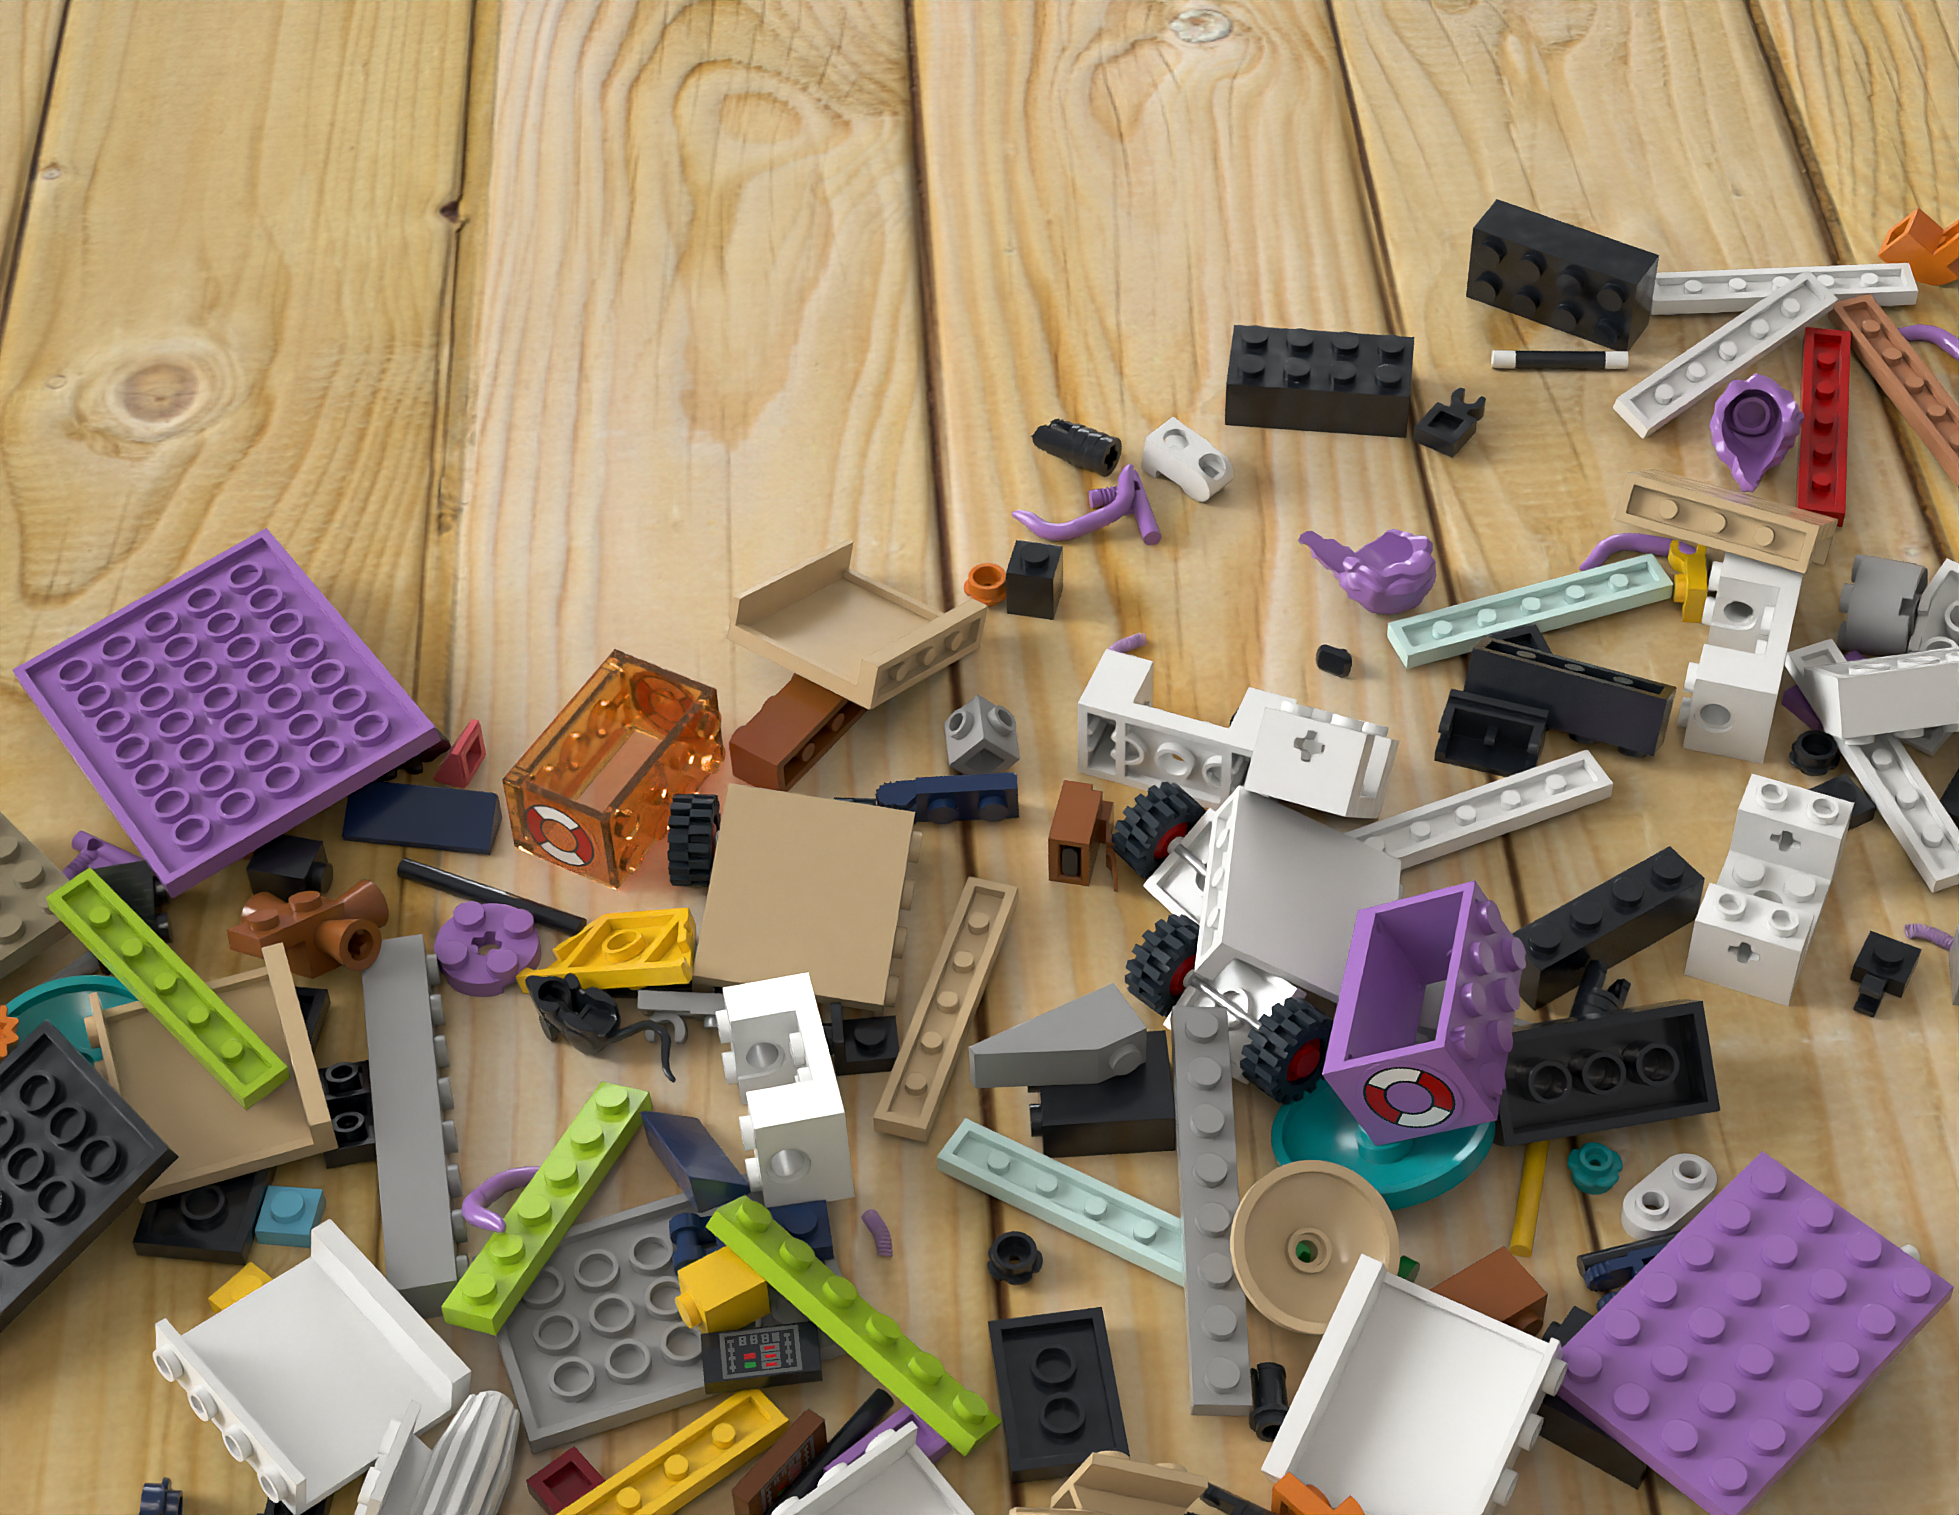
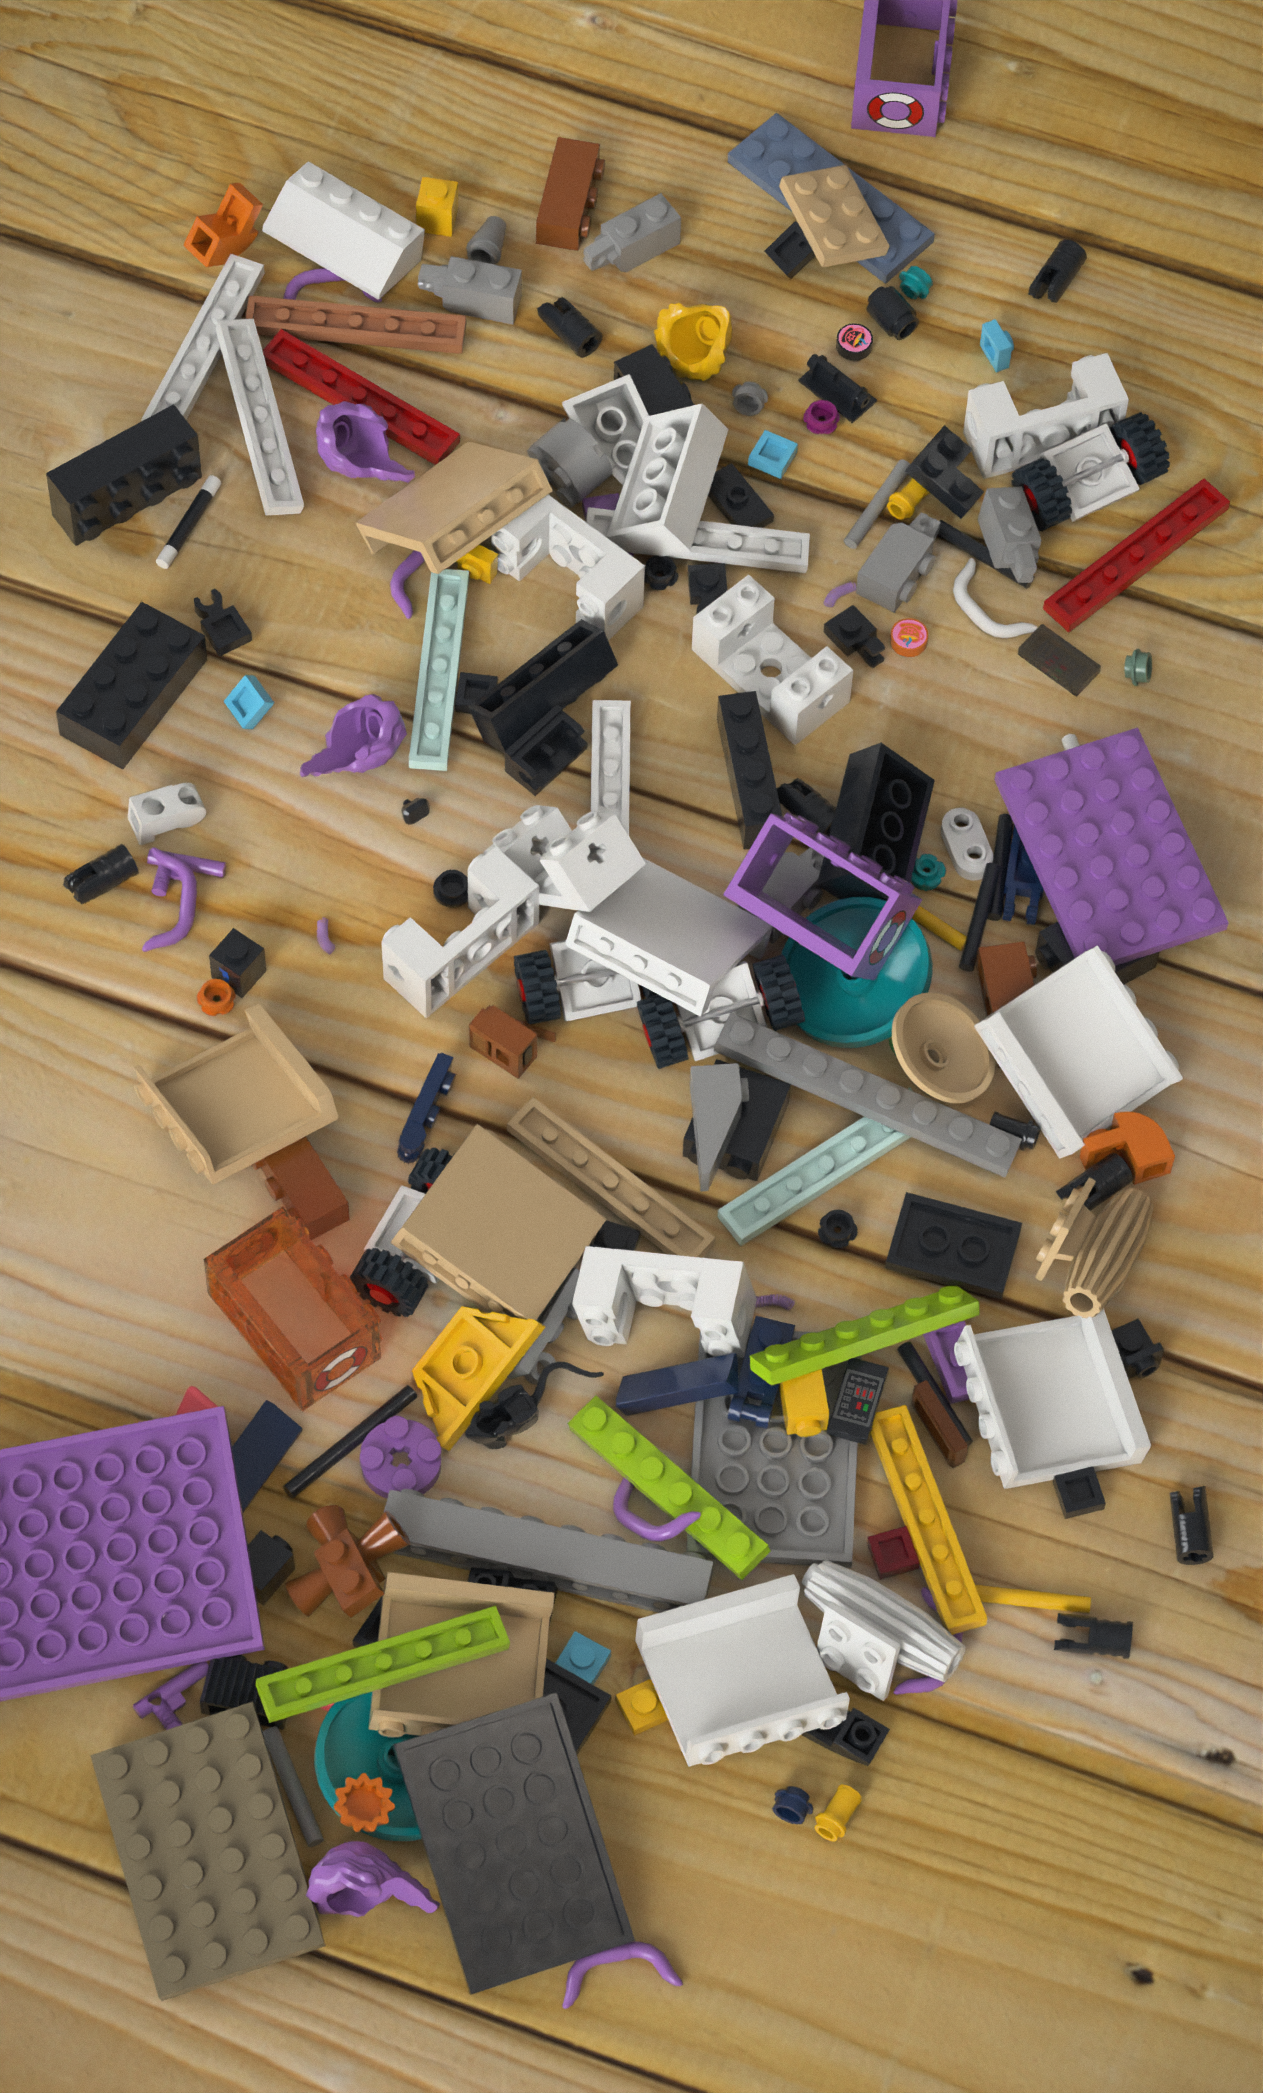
camera: 70 degrees left, 15 degrees up
light grey brick [944,695,1020,775] -> none
none -> medium azure plate [224,675,274,729]
none -> tile [890,618,928,657]
none -> black bar [959,863,1001,972]

